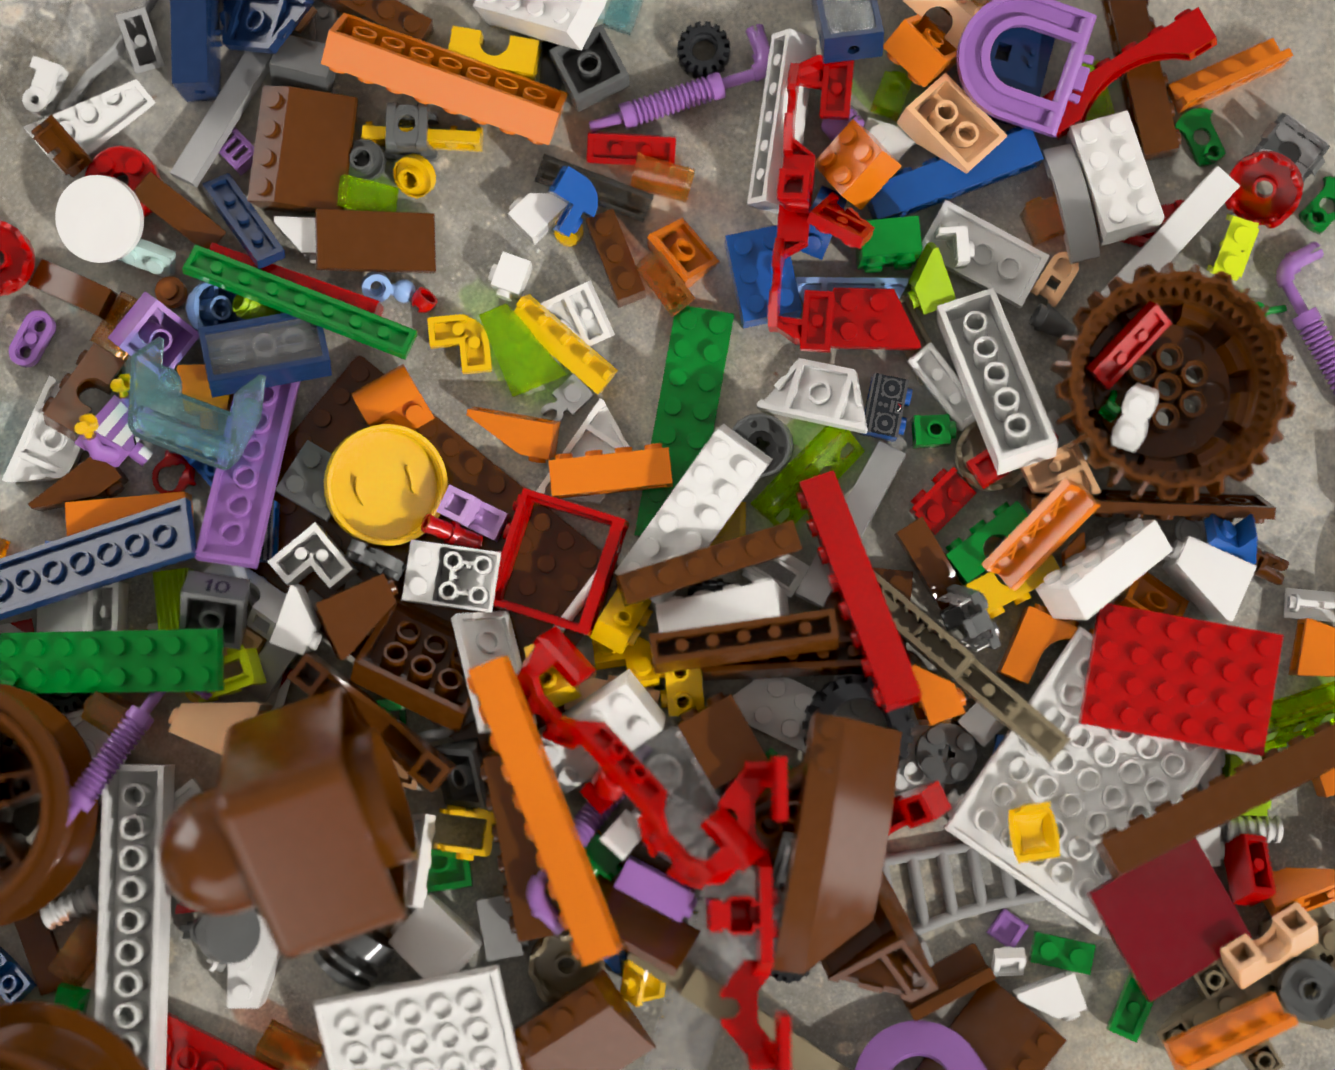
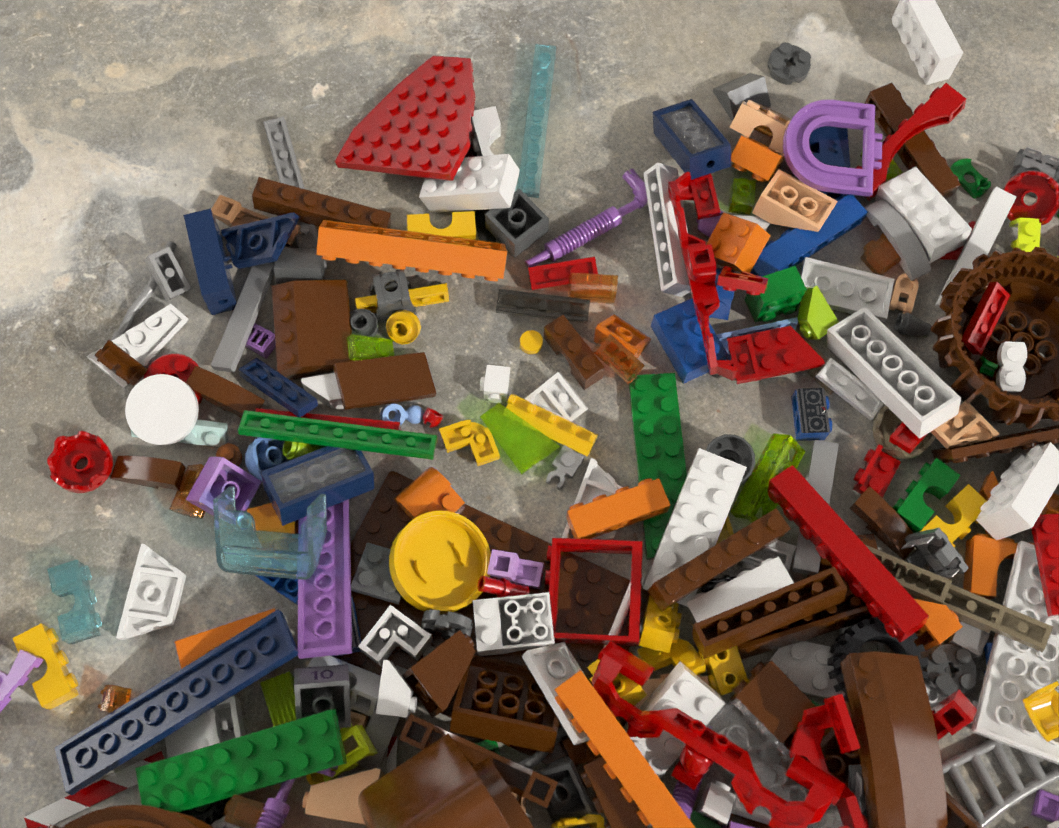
camera: 20 degrees left, 15 degrees down
medium lavender plate [9,310,56,368] -> none
white leg [22,56,69,118] -> none
reddish brown slope [28,457,129,512] -> none
reddish brown arch [42,343,126,441] -> none
torso [74,373,153,467] -> none
red piece [152,450,196,494] -> none
orange slope [466,406,561,463] -> none
white slope [508,193,567,245] -> none
blue brick [548,166,598,237] -> none
black tyre [678,21,730,79] -> none
white wing [756,358,868,434] -> none
green brick [911,414,956,449] -> none
white bracket [934,222,975,268] -> none
orange fence [981,478,1101,591] -> none
orange fence [1167,37,1293,114] -> none

